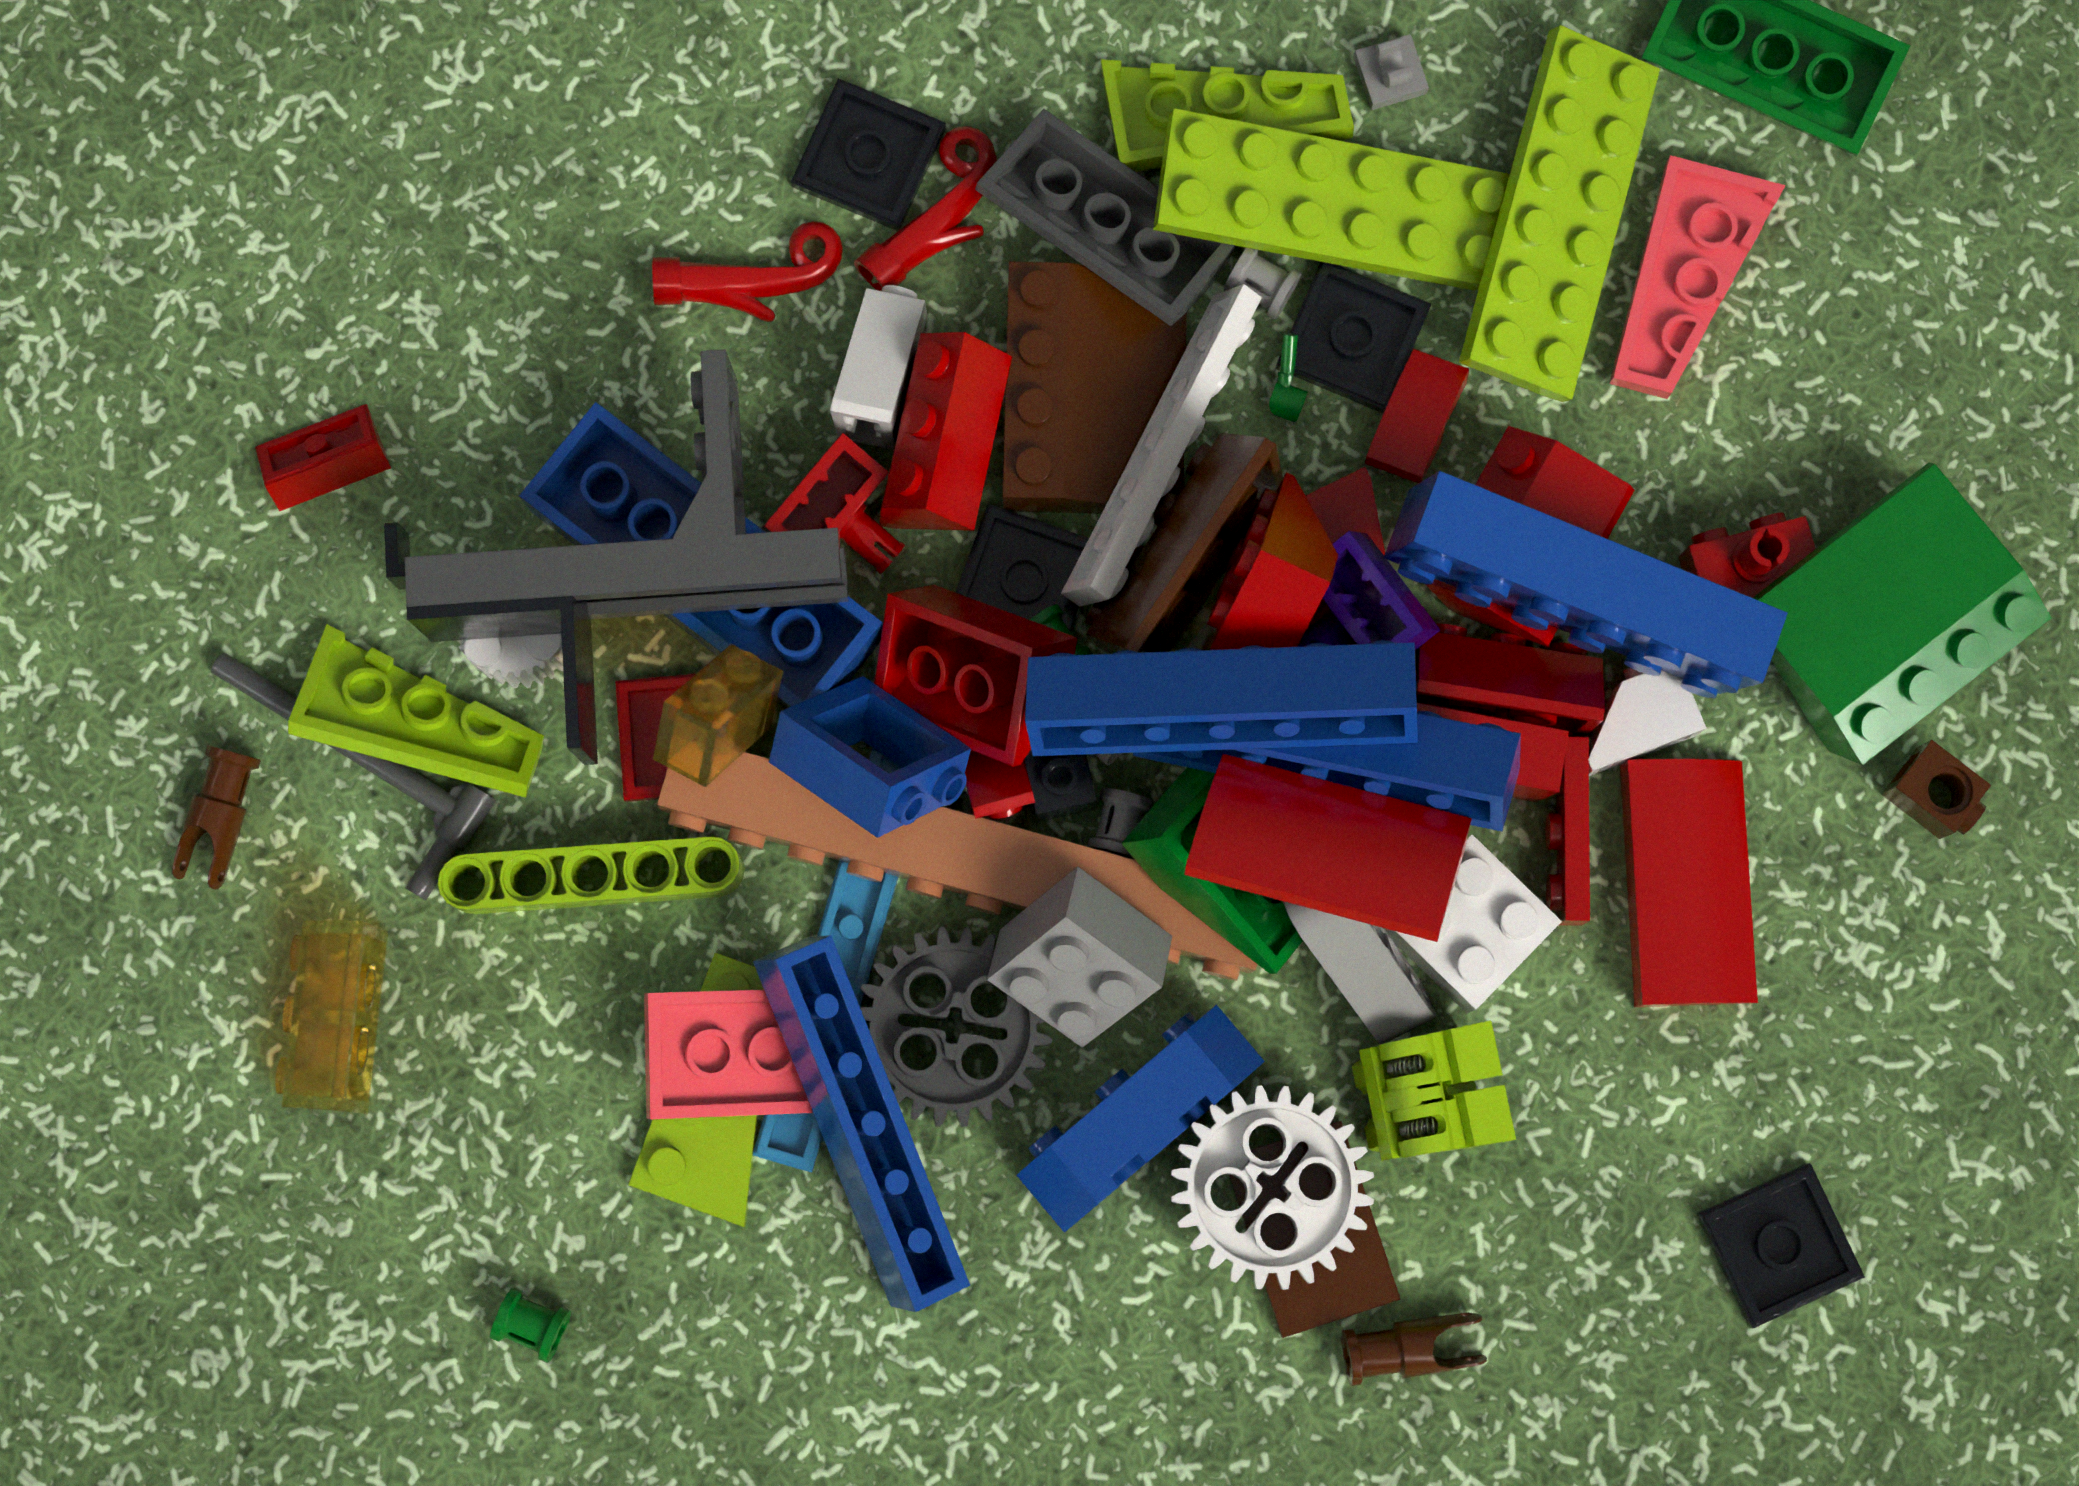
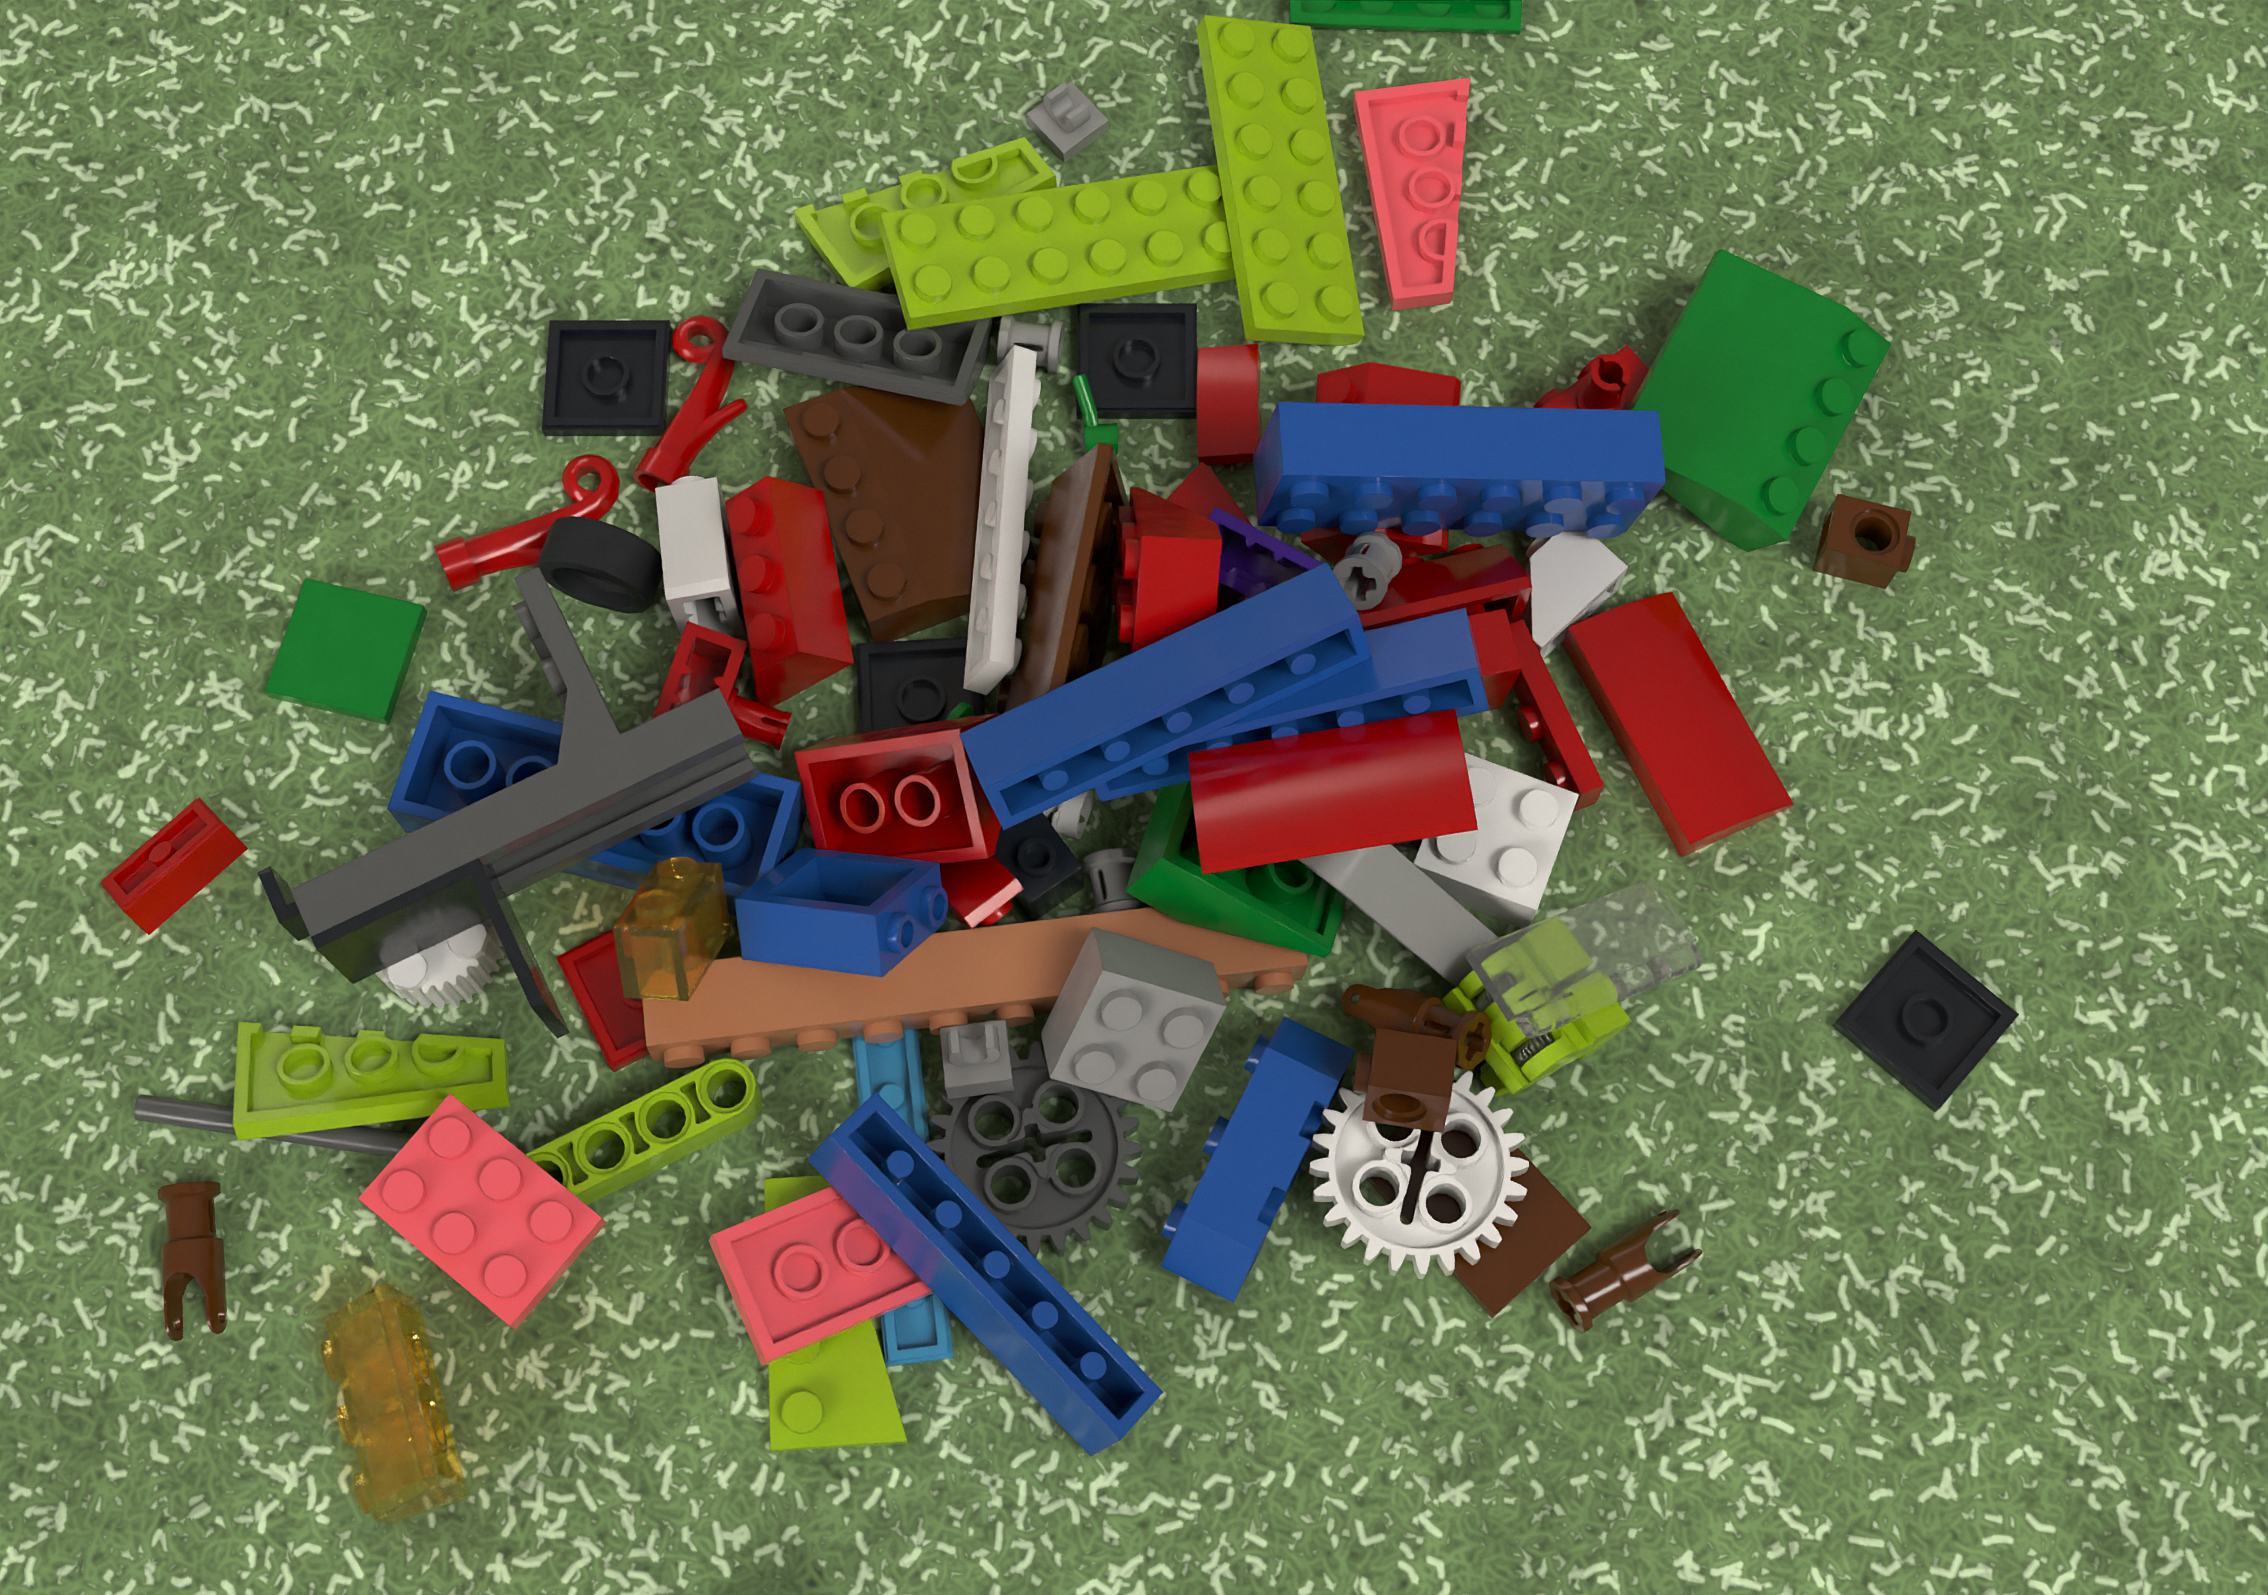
camera: 25 degrees left, 10 degrees down
none -> green tile [264,578,428,725]
none -> coral plate [358,1093,607,1330]
none -> black tyre [536,516,663,614]
none -> light grey tile [940,1020,1014,1099]
none -> light grey bush [1333,531,1403,611]
none -> reddish brown piece [1341,984,1492,1070]
none -> reddish brown brick [1353,1028,1458,1133]
none -> clear windscreen [1465,877,1702,1039]

